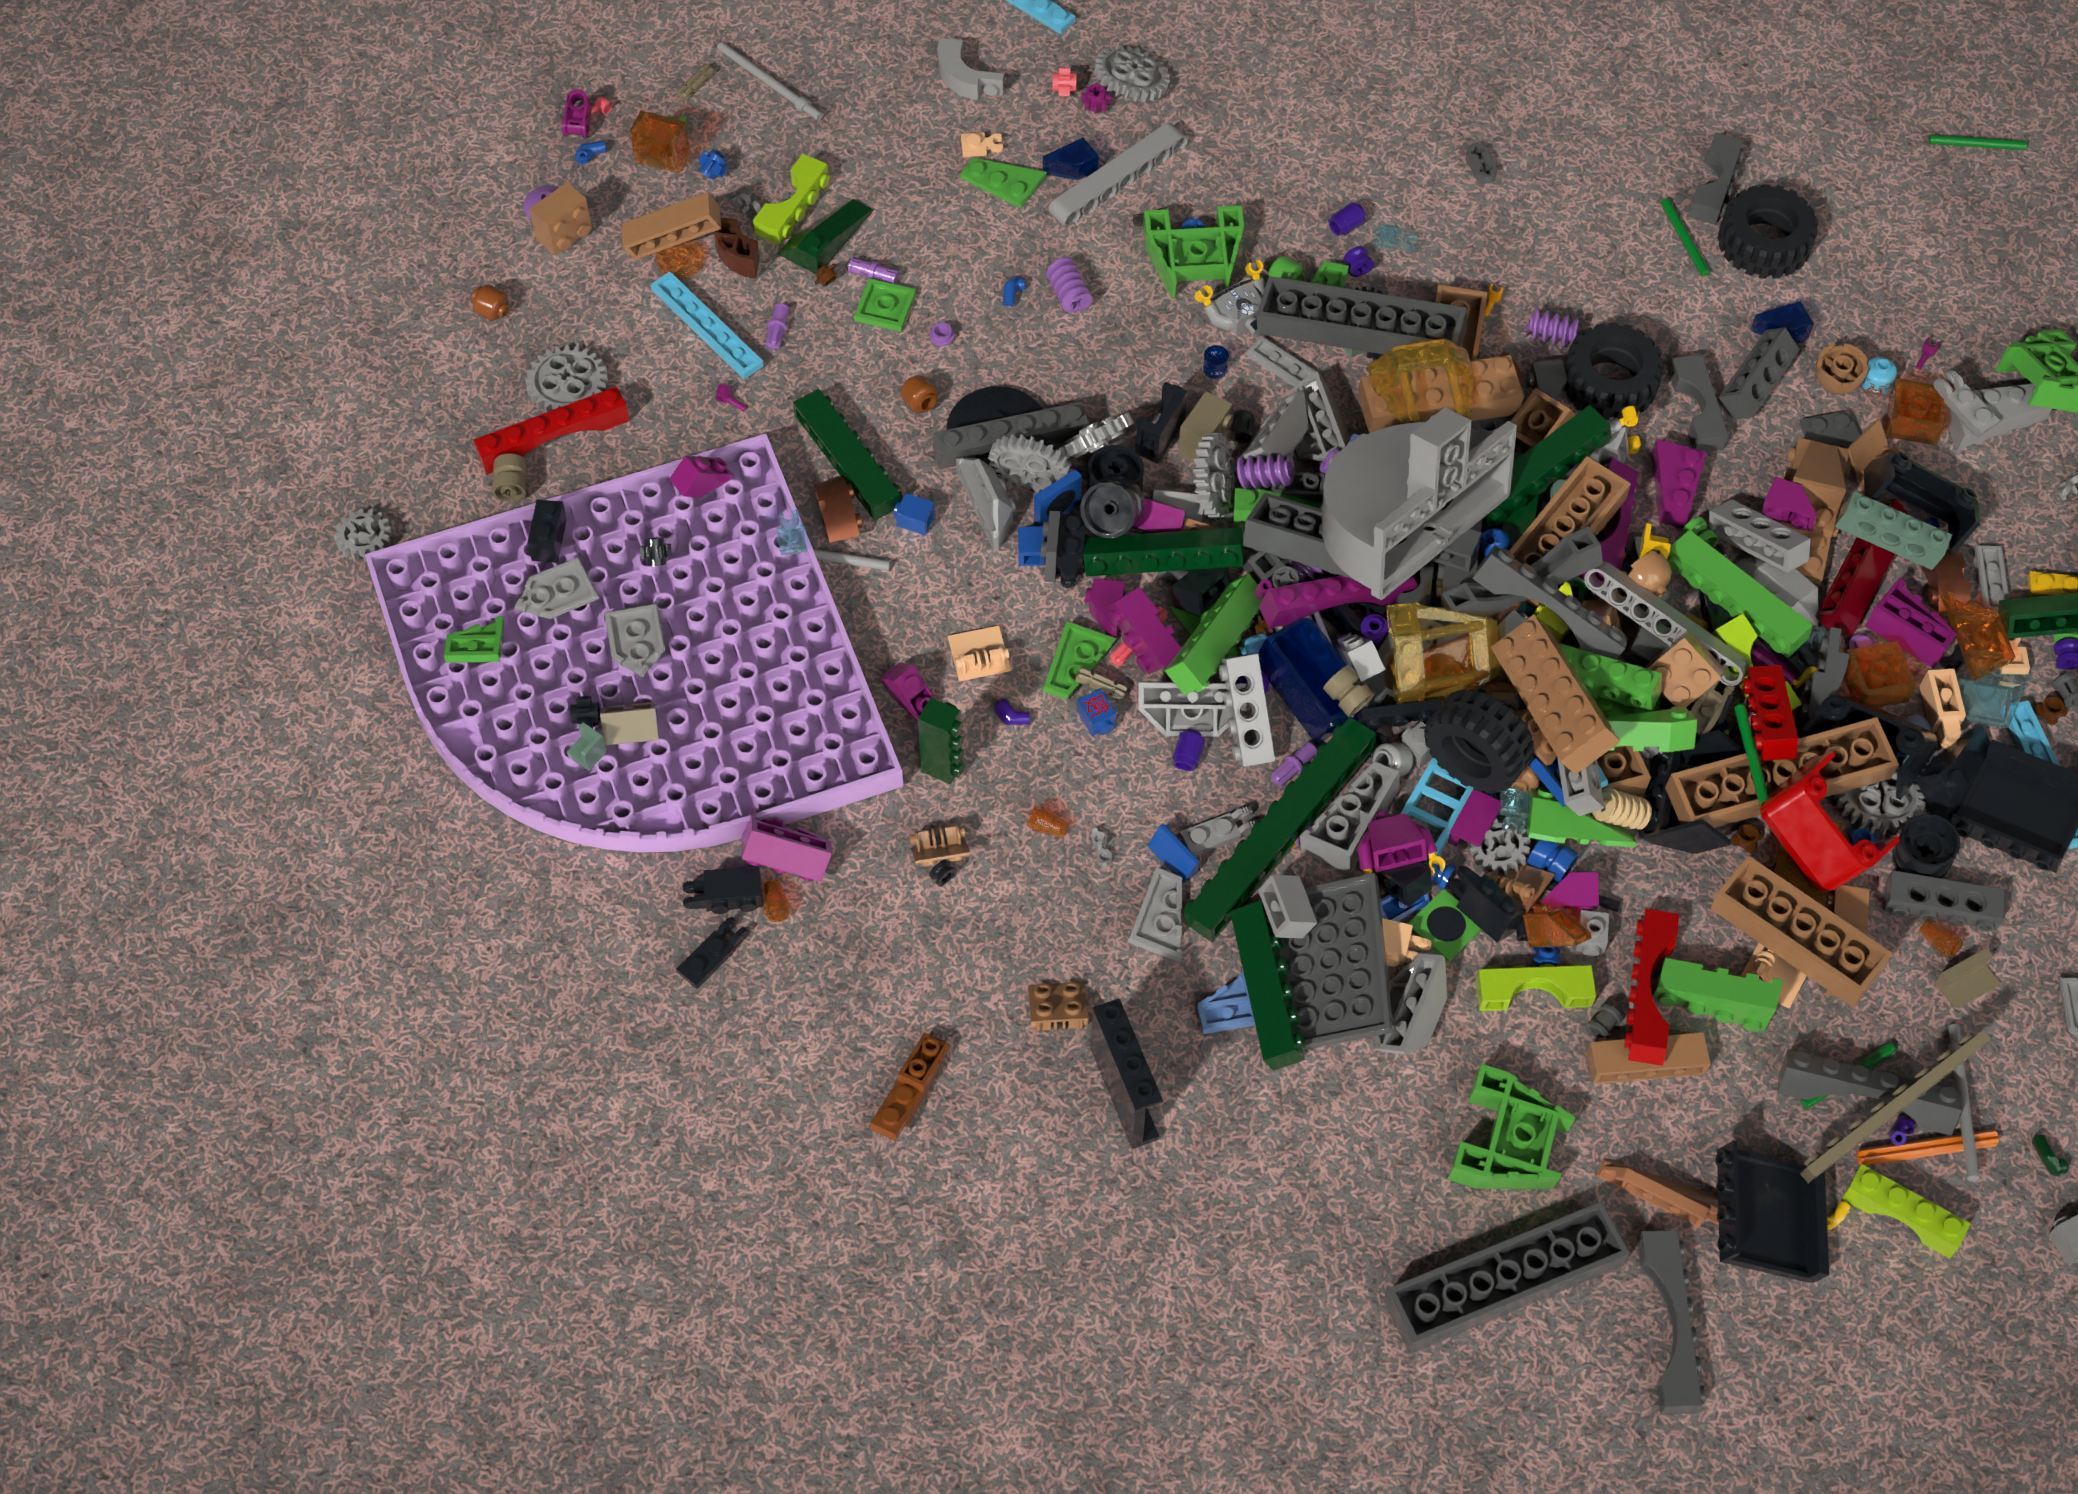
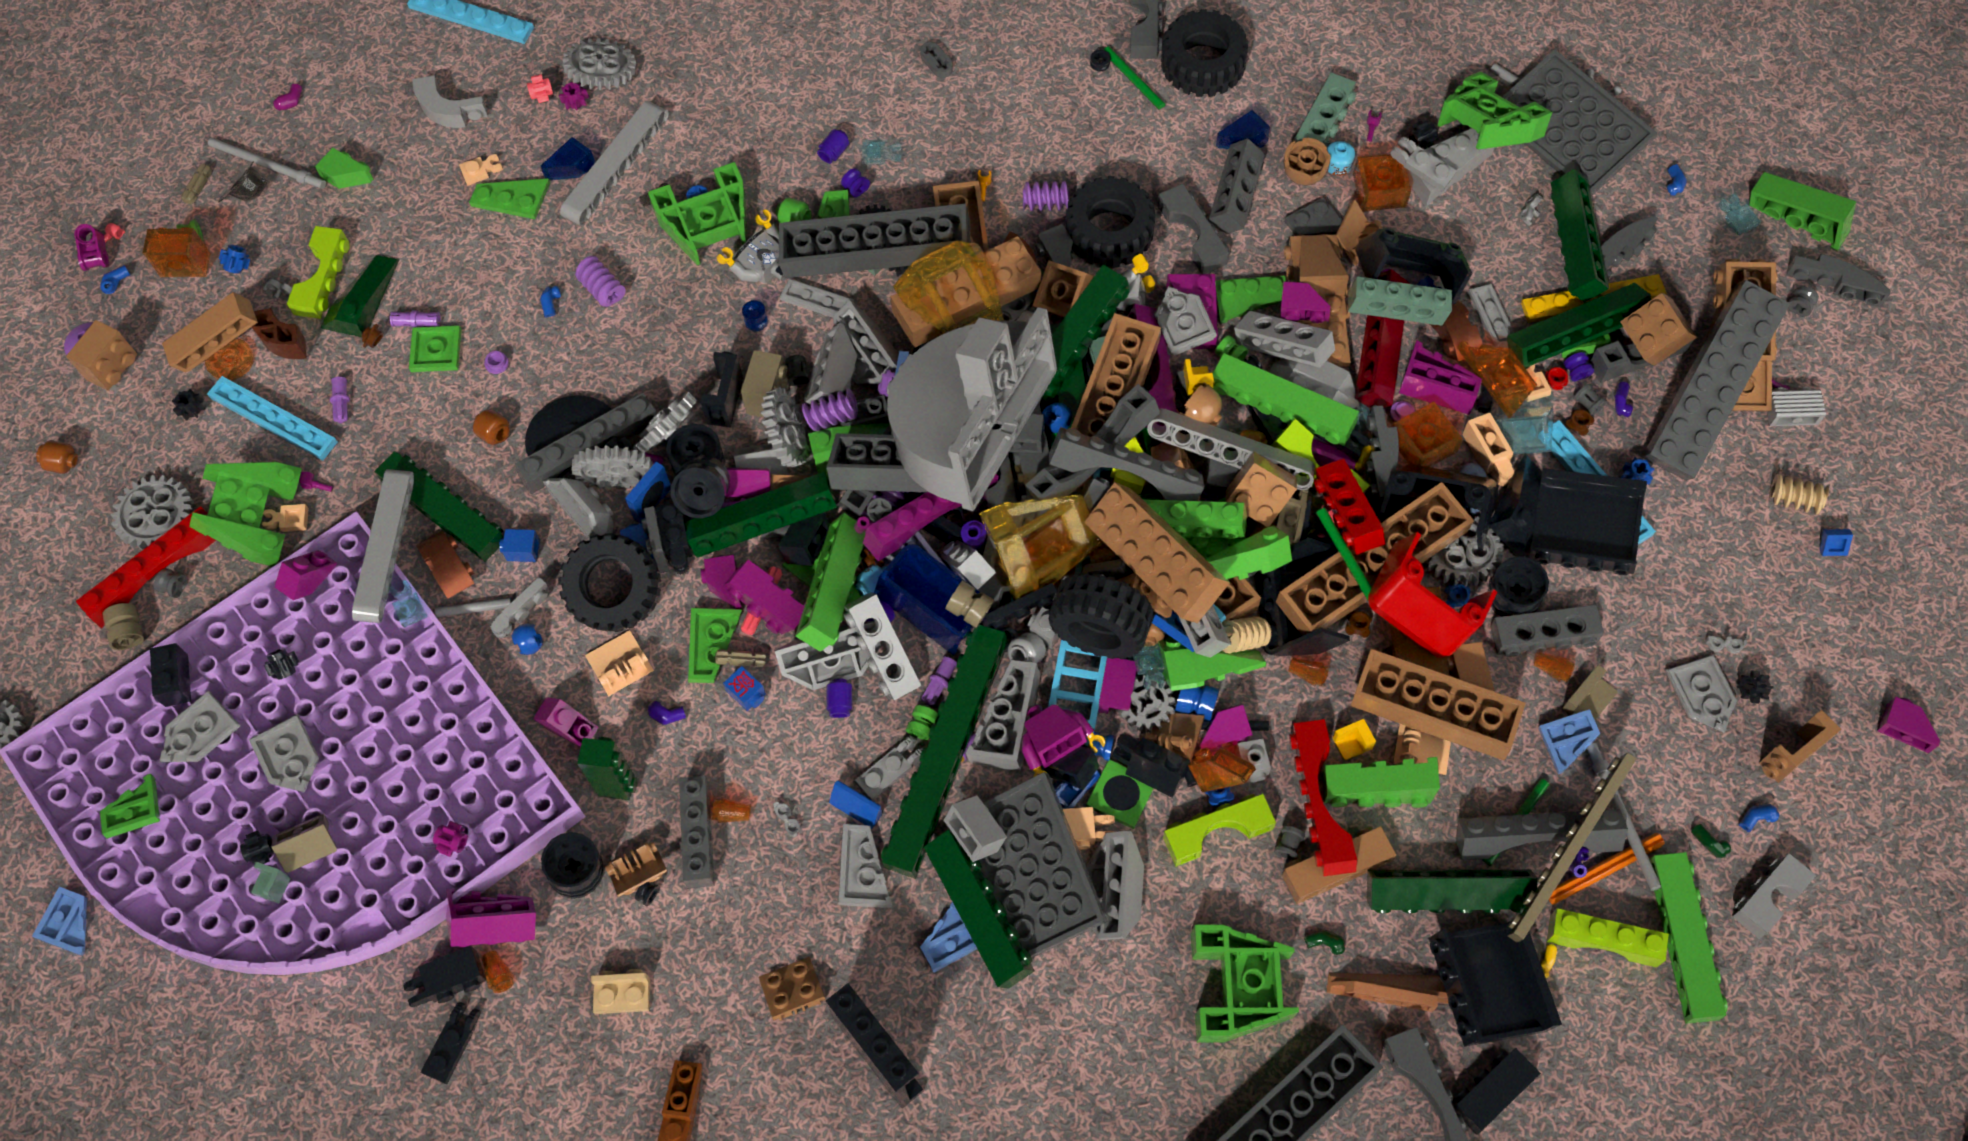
camera: 15 degrees left, 5 degrees up
none -> medium blue wing [32,887,87,956]
none -> dark grey wheel [154,568,187,598]
none -> black gear [172,389,205,421]
none -> bright green wedge [189,462,302,566]
none -> clear smoke piece [218,161,267,202]
none -> light nougat plate [262,504,309,532]
none -> magenta arm [273,84,302,111]
none -> bright green slope [315,148,374,189]
none -> light grey beam [352,469,414,623]
none -> magenta gear [433,821,468,857]
none -> light grey hinge [490,578,550,639]
none -> blue piece [511,623,543,655]
none -> black wheel [541,832,604,899]
none -> black tyre [558,533,661,632]
none -> tan bracket [591,969,650,1014]
none -> dark grey brick [679,775,715,889]
none -> bright green wheel [906,705,939,740]
none -> black bush [1090,50,1110,72]
none -> light grey tile [1154,286,1217,355]
none -> bright green wing [1215,276,1286,324]
none -> clear orange cone [1288,658,1329,687]
none -> sand green brick [1294,72,1357,147]
none -> dark green arm [1304,930,1345,955]
none -> yellow panel [1332,719,1376,760]
none -> dark green brick [1367,869,1538,913]
none -> black gear [1409,121,1438,150]
none -> black brick [1453,1048,1541,1135]
none -> medium blue wing [1538,709,1600,775]
none -> red plate [1545,367,1568,390]
none -> bright green brick [1650,852,1728,1024]

